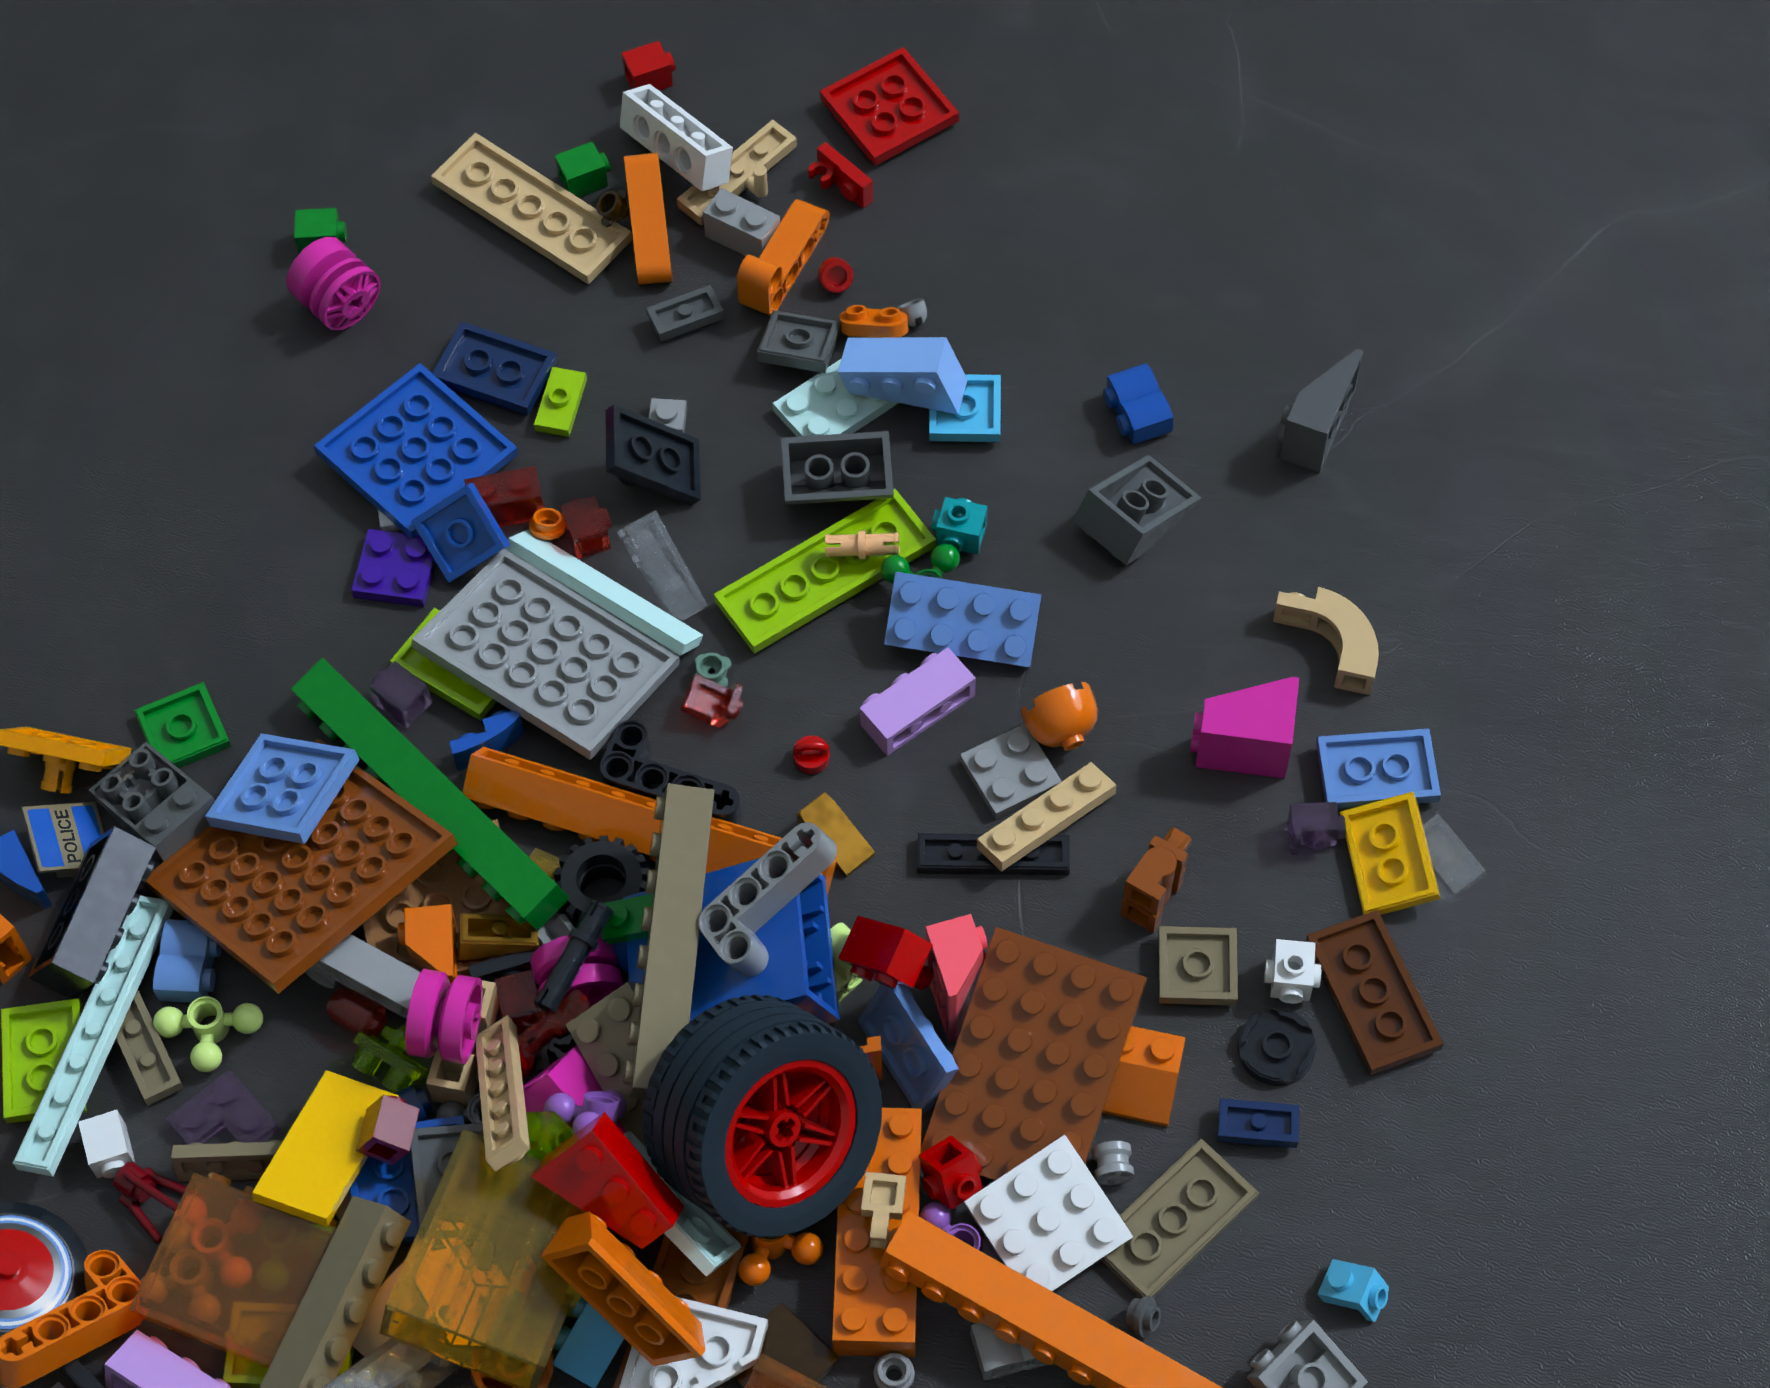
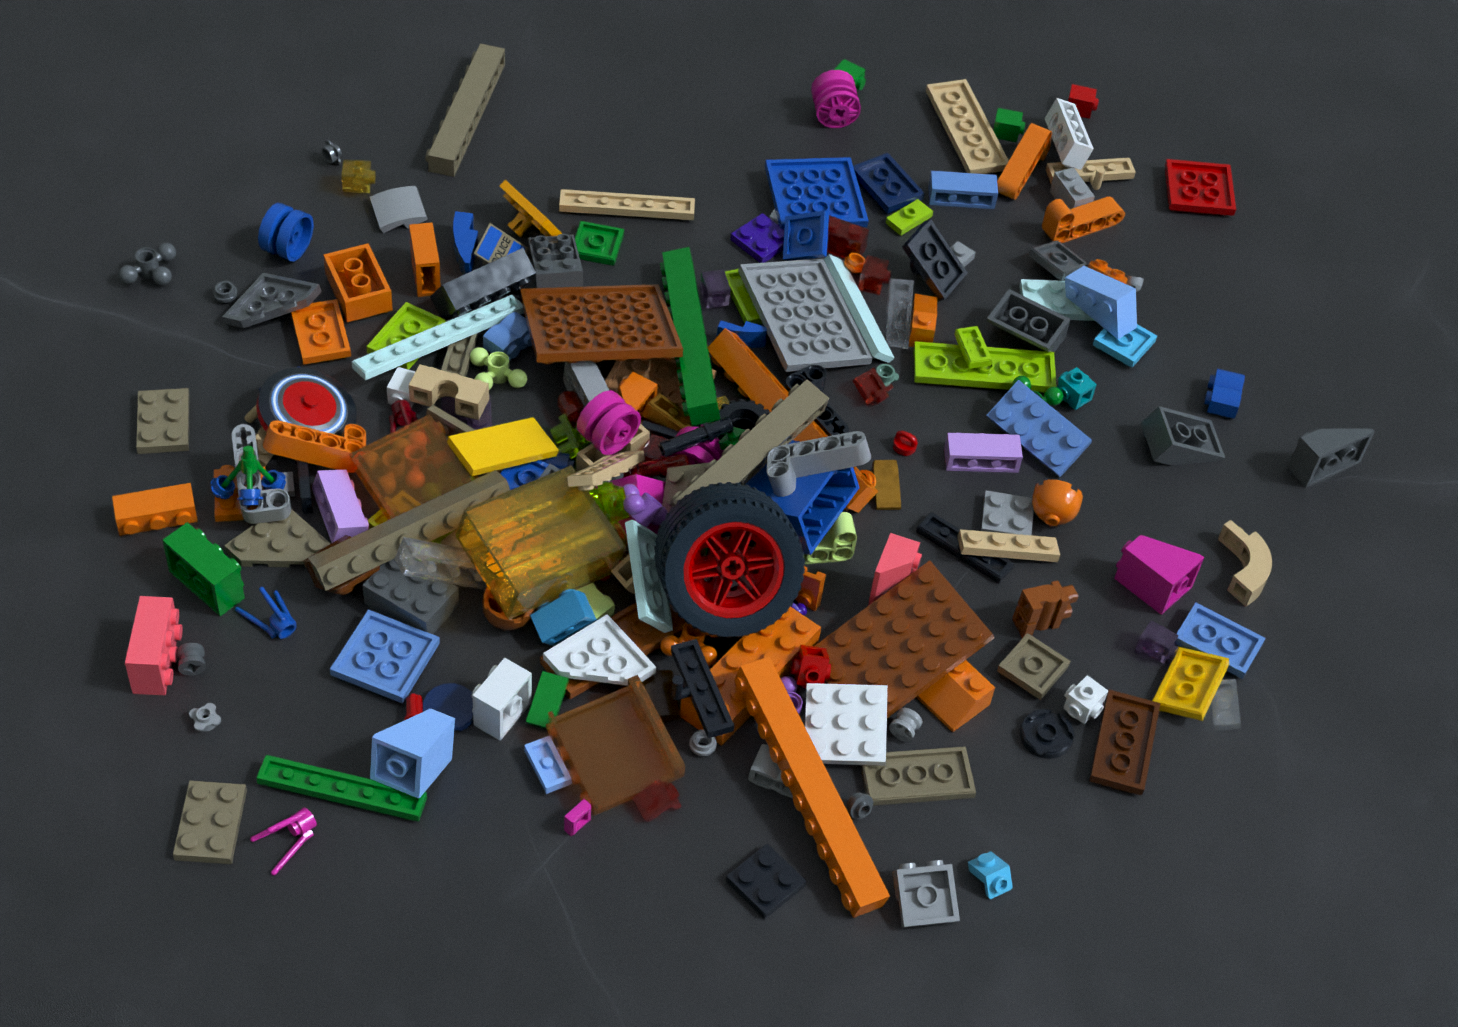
camera: 30 degrees right, 10 degrees down
medium blue plate [205,733,360,844] -> none
brick [356,1094,420,1165] -> none
red wedge [531,1112,684,1249] -> none
orange slope [541,1212,706,1366] -> none
dark brown plate [596,189,630,227] -> none
dark grey plate [646,284,725,342] -> none
red plate [808,142,873,209] -> none
red tile [818,257,854,293] -> none
light nougat pin [825,530,900,559] -> none
red brick [838,916,933,990] -> none
medium blue plate [858,984,959,1114] -> none
tan plate [861,1172,906,1249] -> none
dark blue plate [1217,1098,1300,1148] -> none
none -> tan arch [409,364,489,420]
none -> tan plate [559,189,695,220]
none -> black plate [671,639,734,738]
none -> orange slope [908,294,937,347]
none -> medium blue brick [928,171,998,209]
none -> lime plate [954,326,992,369]

